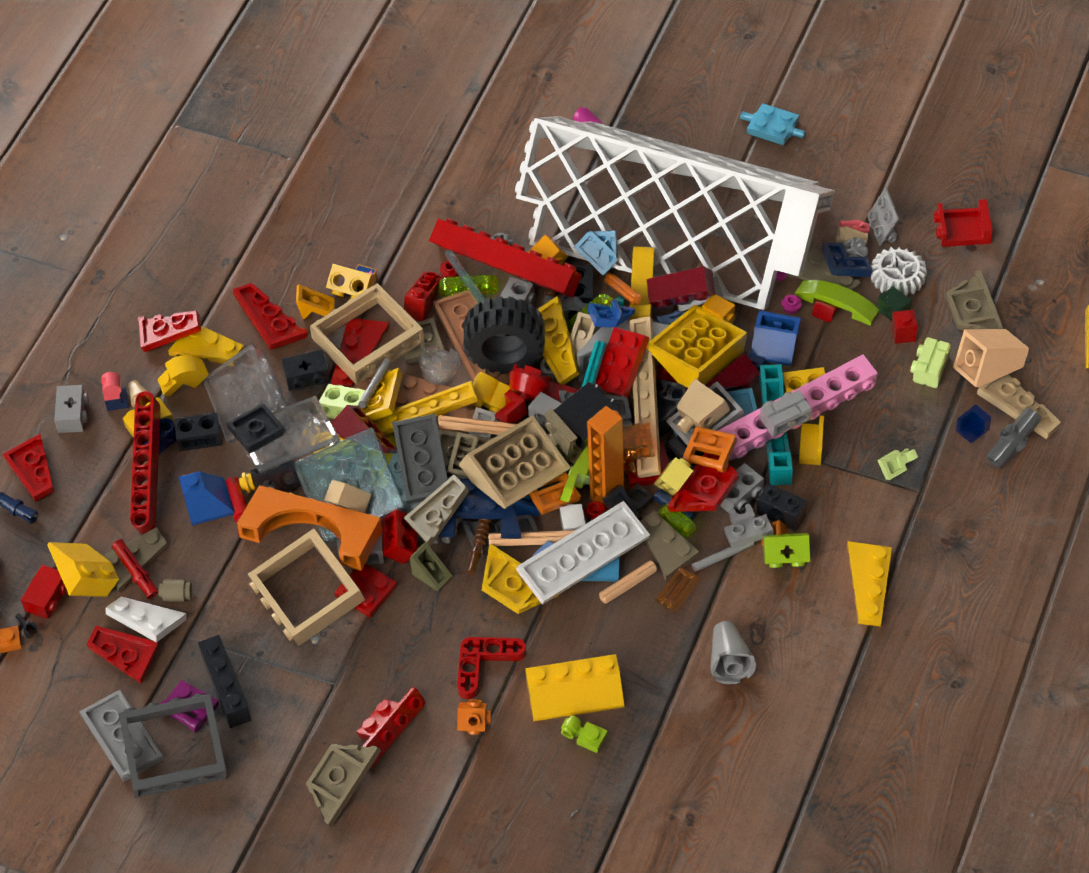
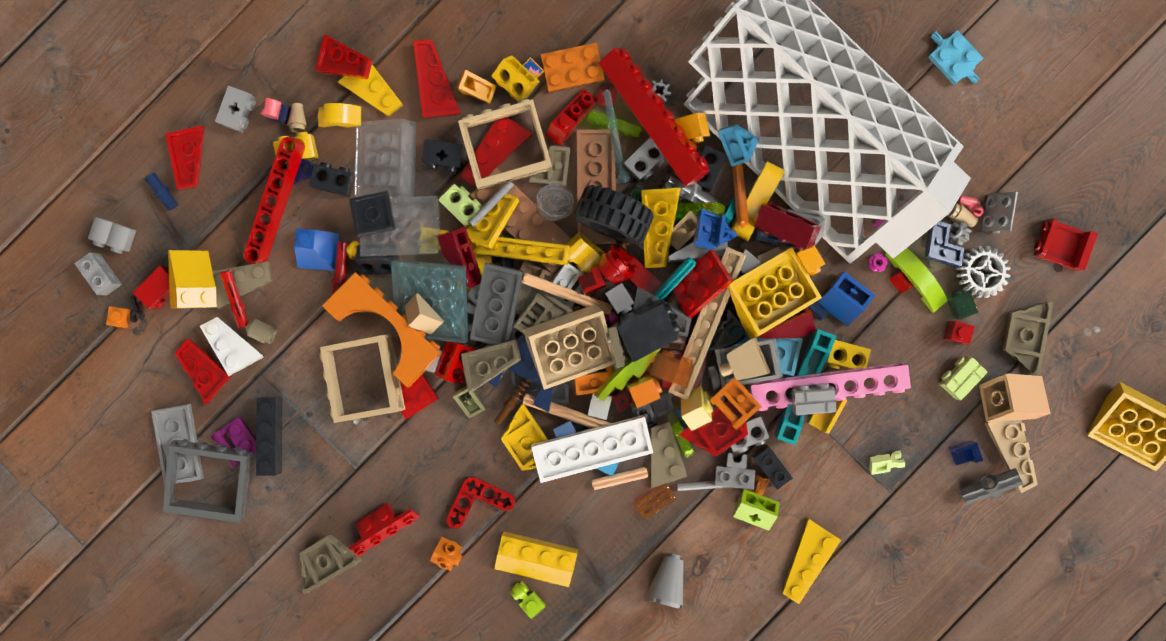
camera: 20 degrees right, 35 degrees up
none -> orange plate [541,42,605,93]

